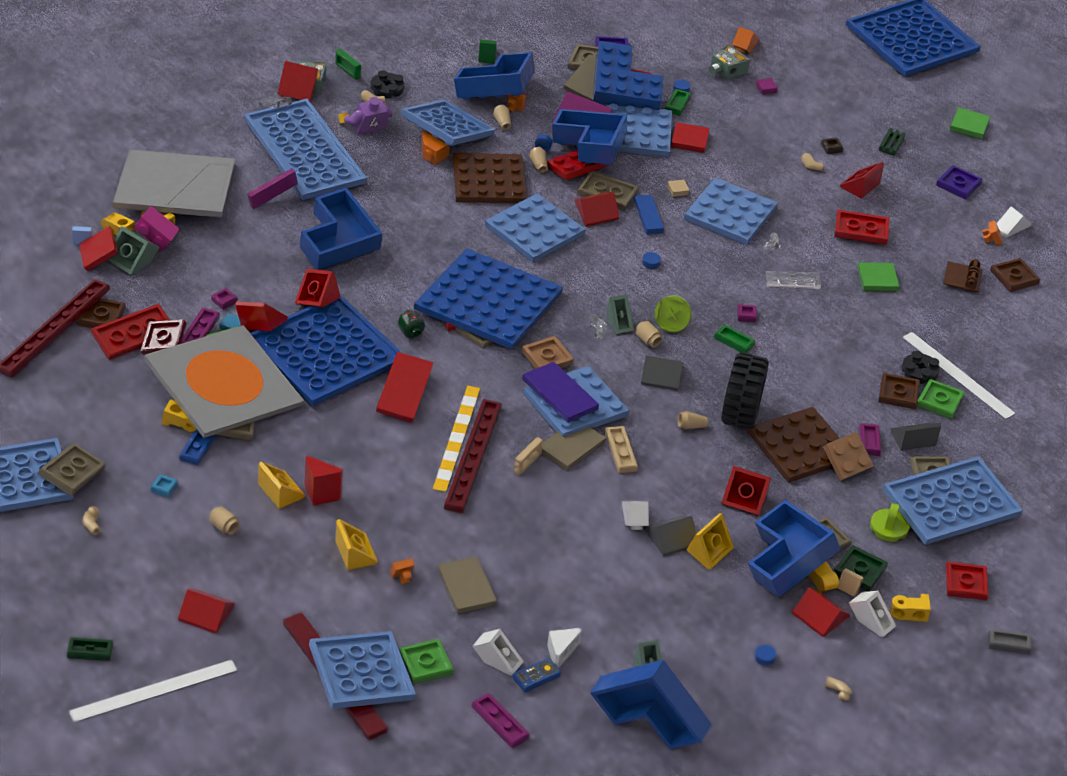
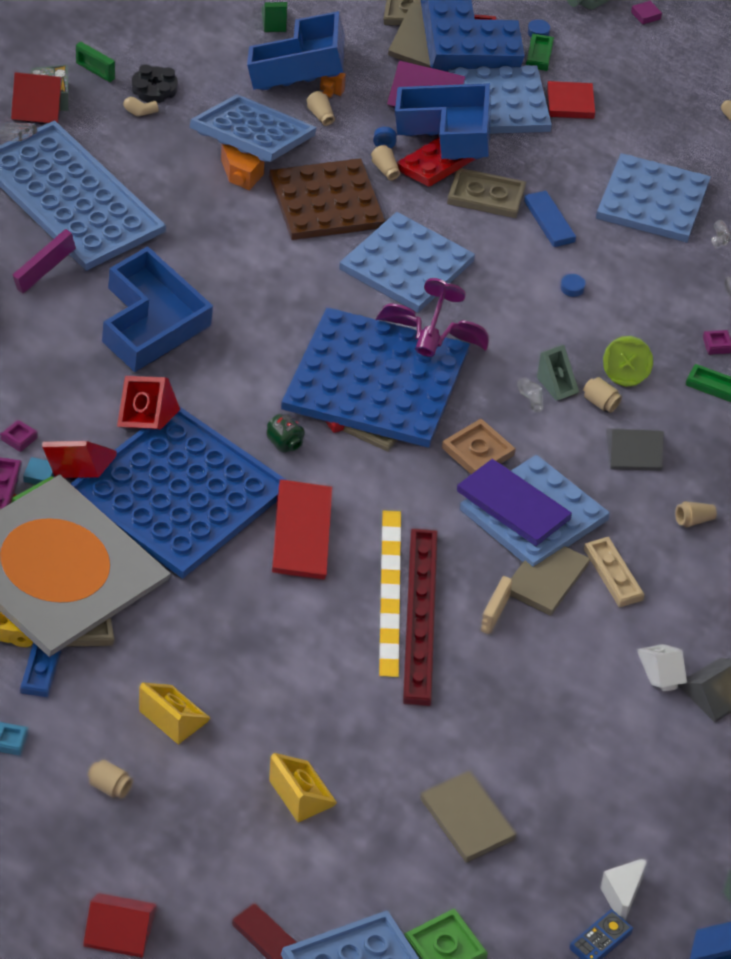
camera: 10 degrees left, 5 degrees up
red slope [304,455,343,506] -> none
medium lavender torso [338,97,393,135] -> none
orange tile [390,558,415,584] -> none
white slope [472,629,524,675] -> none
red slope [575,192,619,227] -> none
tan tile [667,180,690,197] -> none
none -> magenta plant [376,278,489,357]

